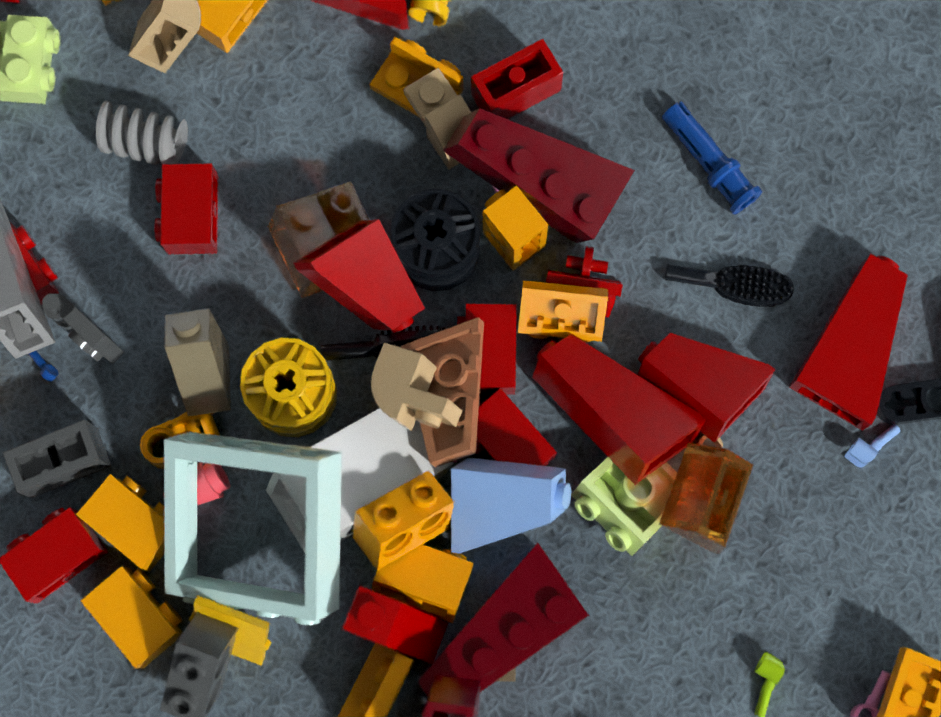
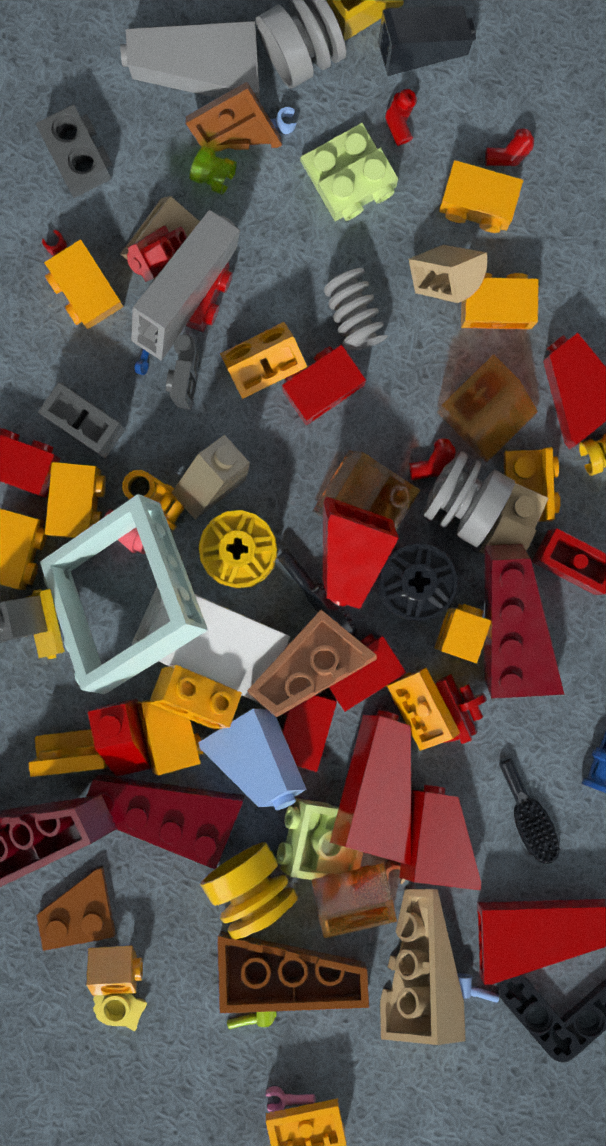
camera: 50 degrees right, 10 degrees up
tan brick [371,343,462,431] -> none
none -> yellow wheel [200,842,298,940]
none -> dark orange wedge [218,931,369,1013]
none -> light orange brick [220,322,307,399]
none -> tan wedge [380,889,465,1045]
none -> red arm [409,438,456,481]
none -> light grey wheel [422,450,515,547]
none -> clear orange slope [437,354,538,463]

